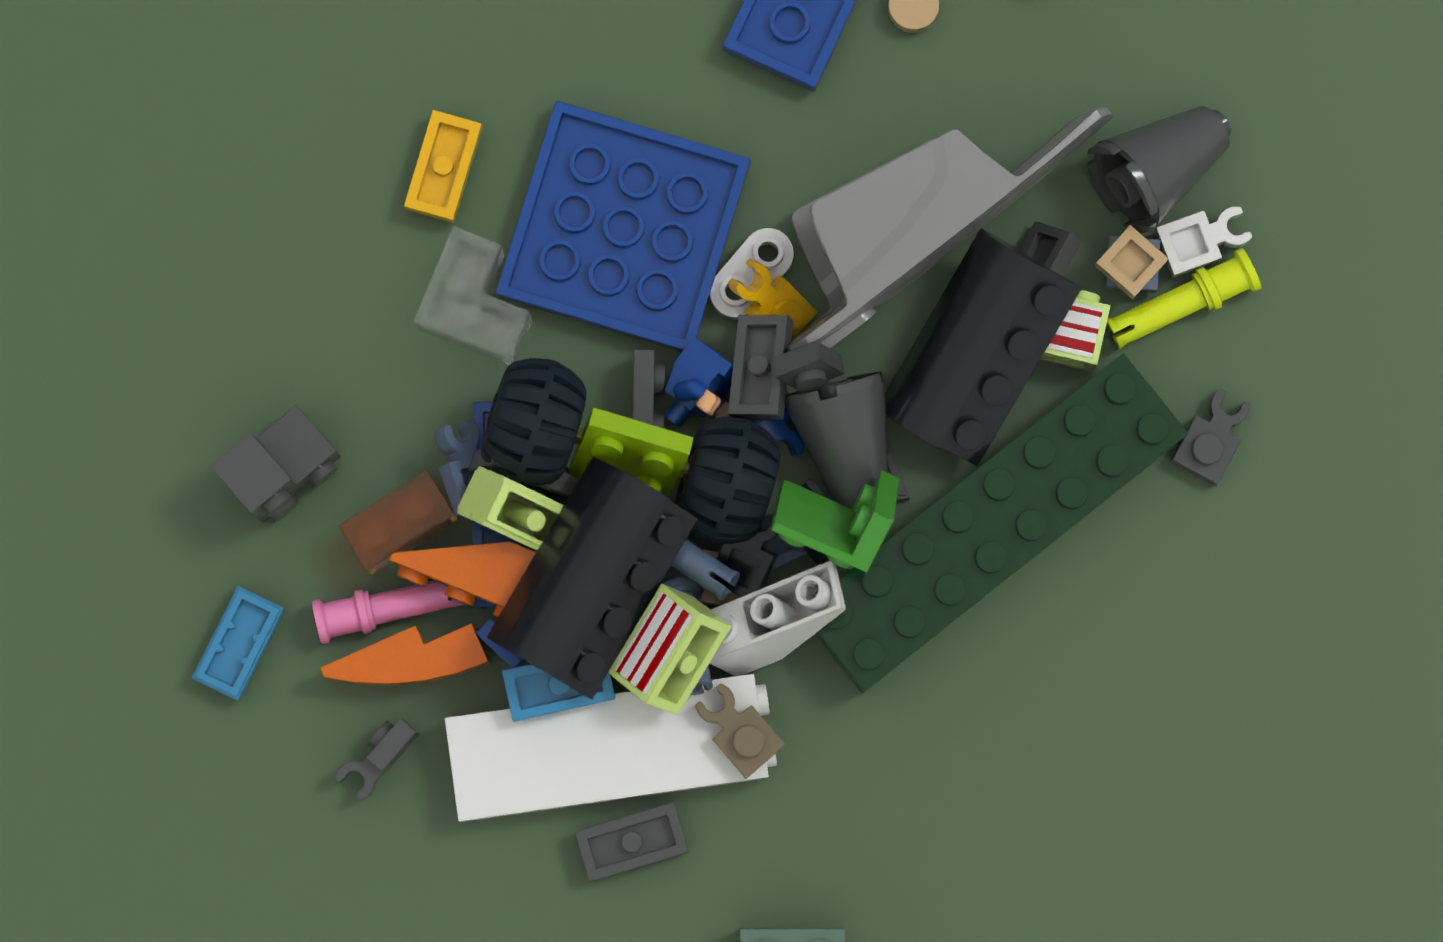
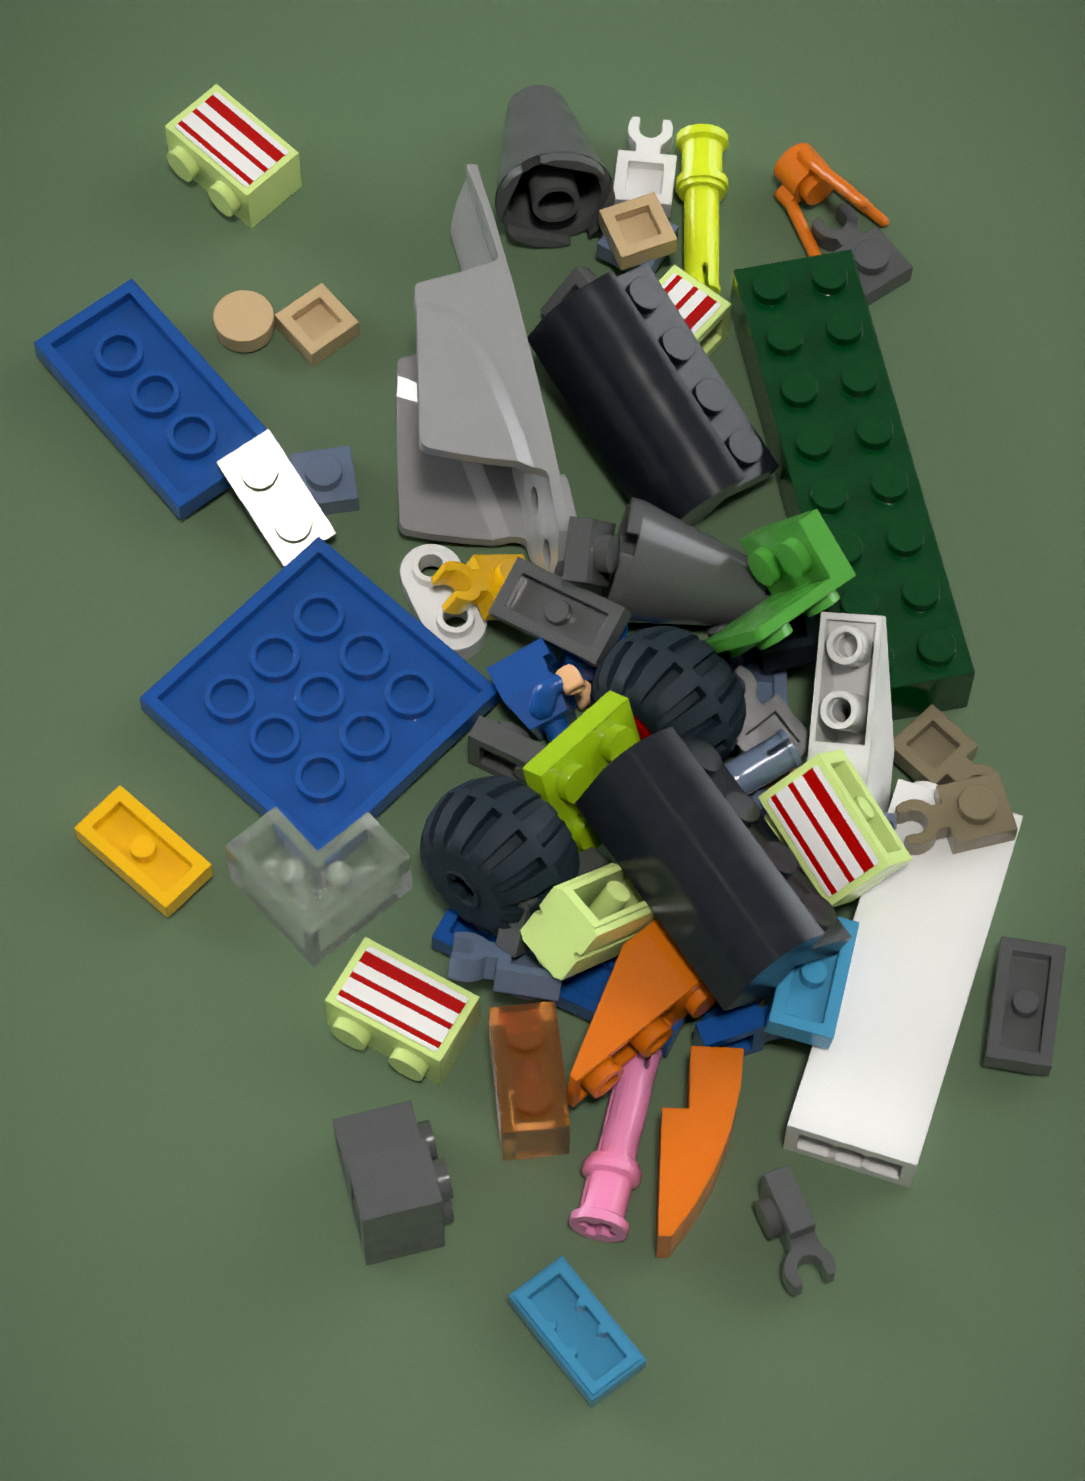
camera: 65 degrees left, 20 degrees down
none -> plate [216,429,337,567]
none -> tan tile [274,283,360,367]
none -> sand blue plate [289,445,360,515]
none -> brick [325,937,481,1085]
none -> orange plant [774,142,889,257]
none -> dark tan plate [893,704,1003,785]

